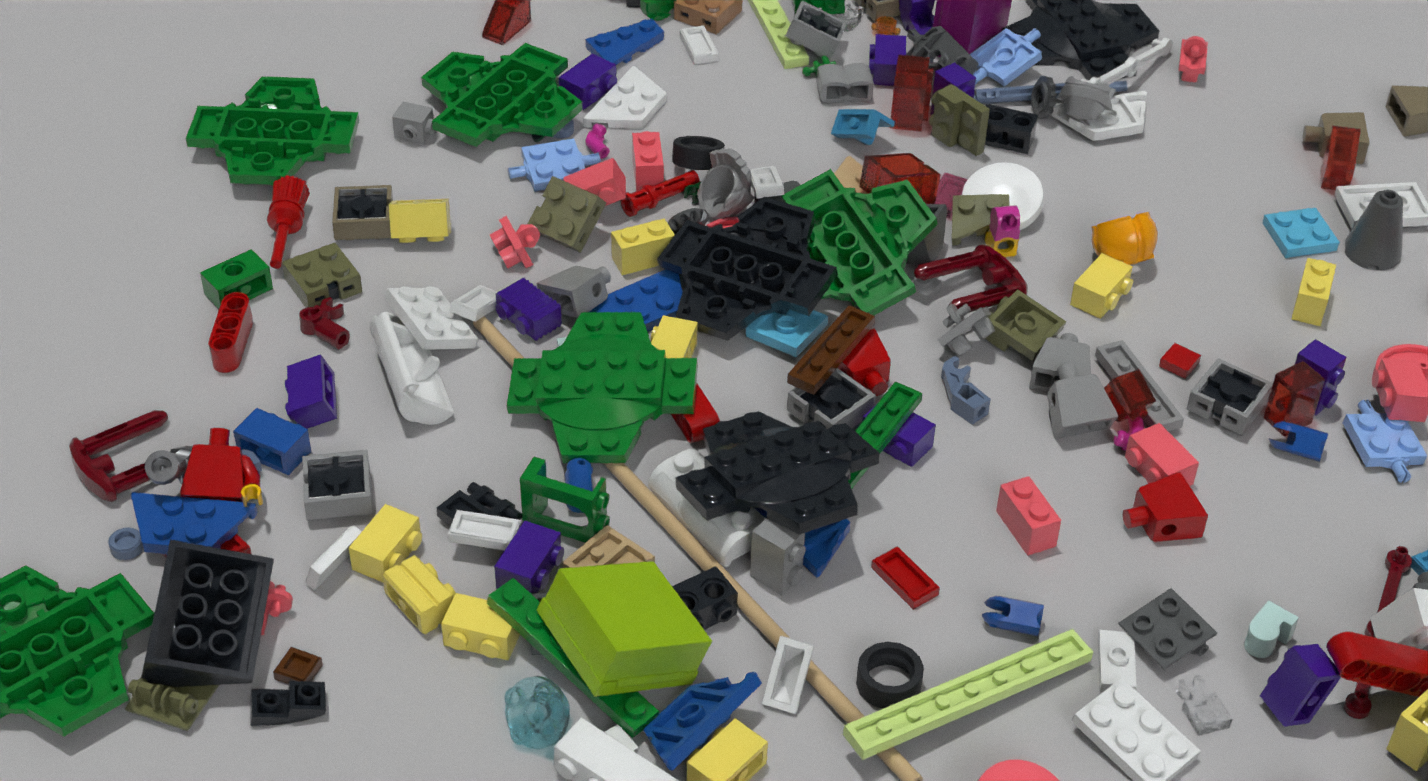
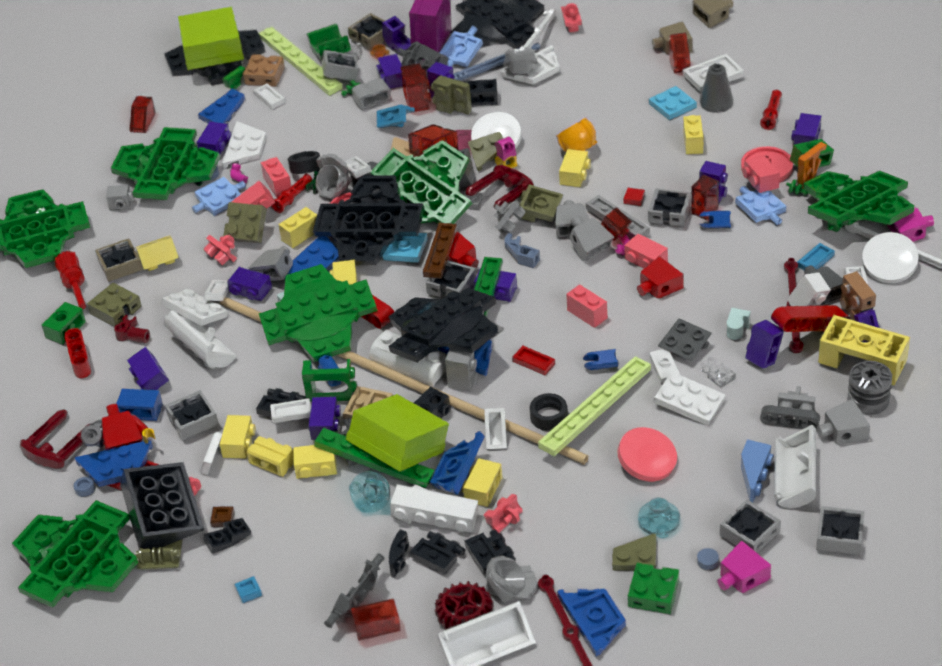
camera: 15 degrees left, 0 degrees up
dark grey gear [668,208,709,235] -> none
dark grey gear [1031,76,1057,118] -> none

